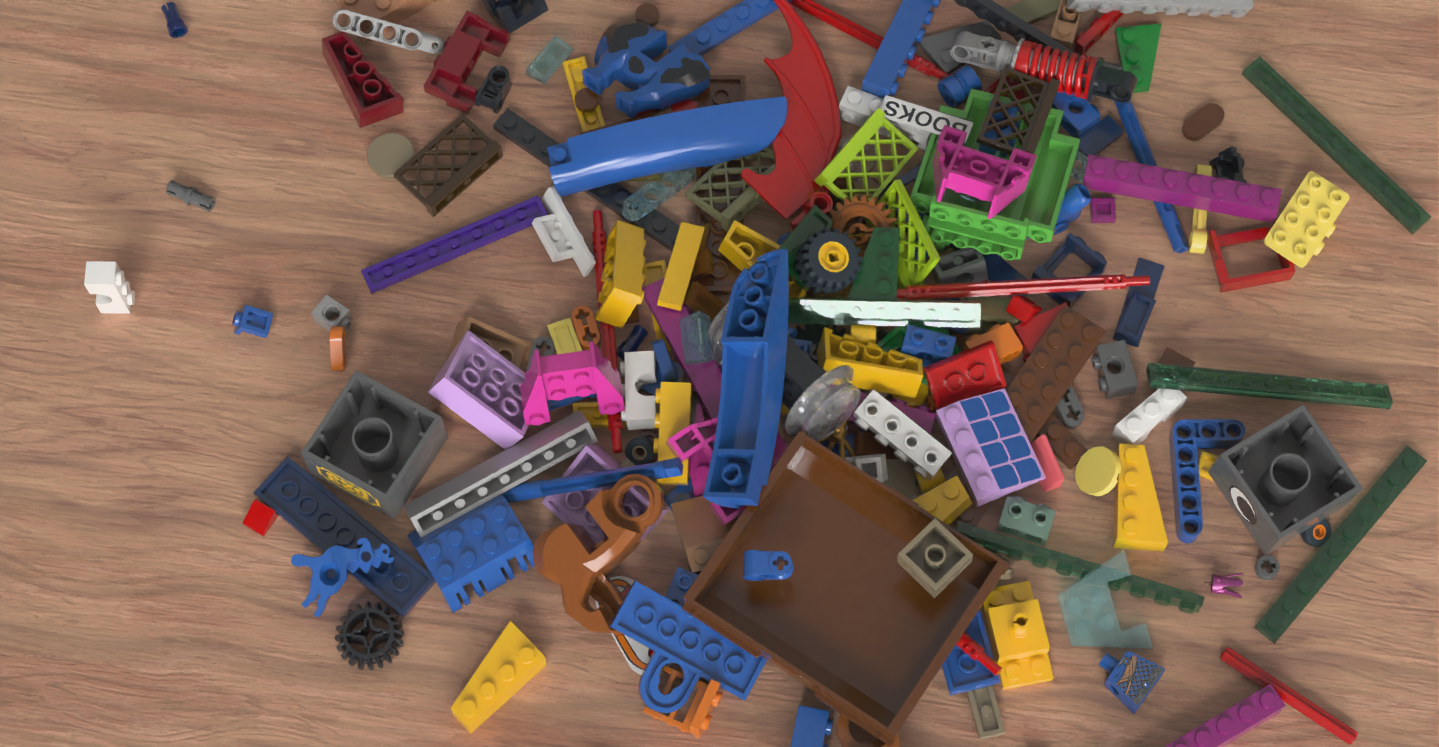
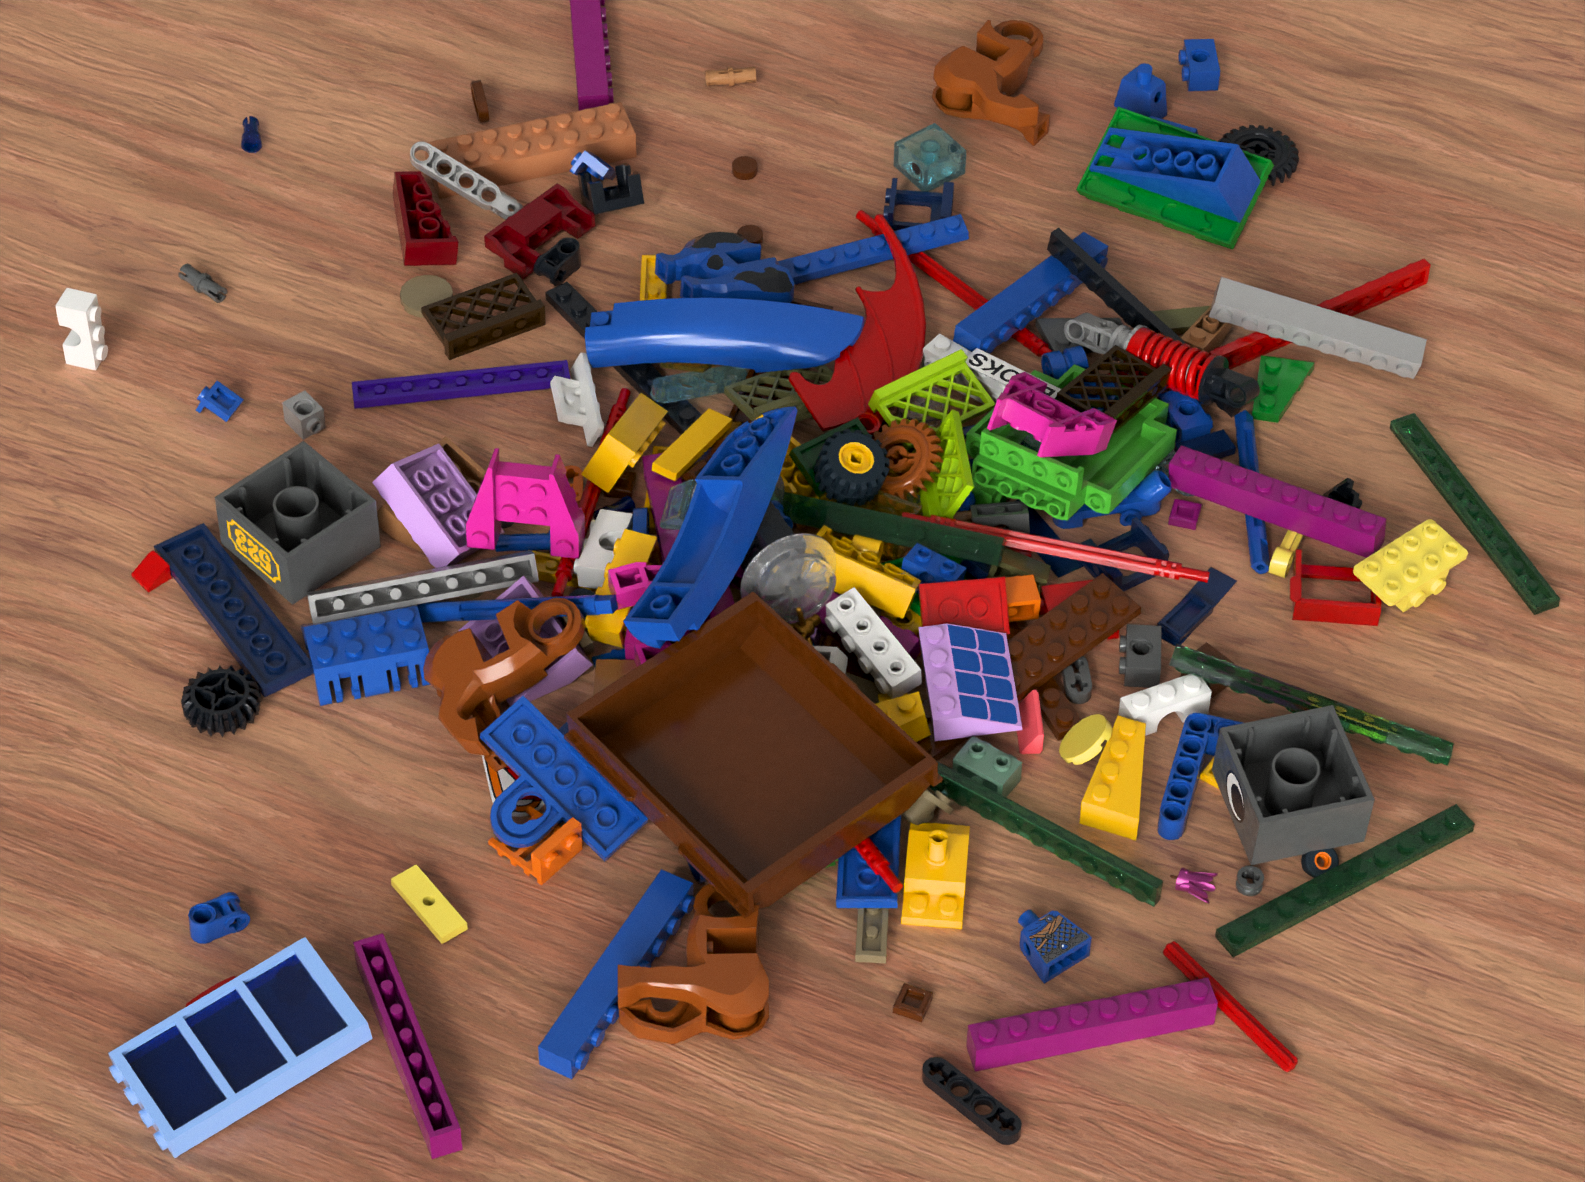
camera: 15 degrees right, 20 degrees down
blue animal [291,538,394,617] -> none
orange beam [330,326,346,371] -> none
yellow wedge [450,621,547,734] -> none
clear light blue slope [526,35,574,84] -> none
reddish brown tile [575,88,599,113] -> none
blue piece [743,550,794,581] -> none
dark green wing [847,227,900,302] -> none
dark tan brick [897,518,973,598] -> none
red slope [1006,295,1042,322] -> none
clear light blue wing [1057,550,1153,649] -> none
reddish brown tile [1182,103,1225,141] -> none

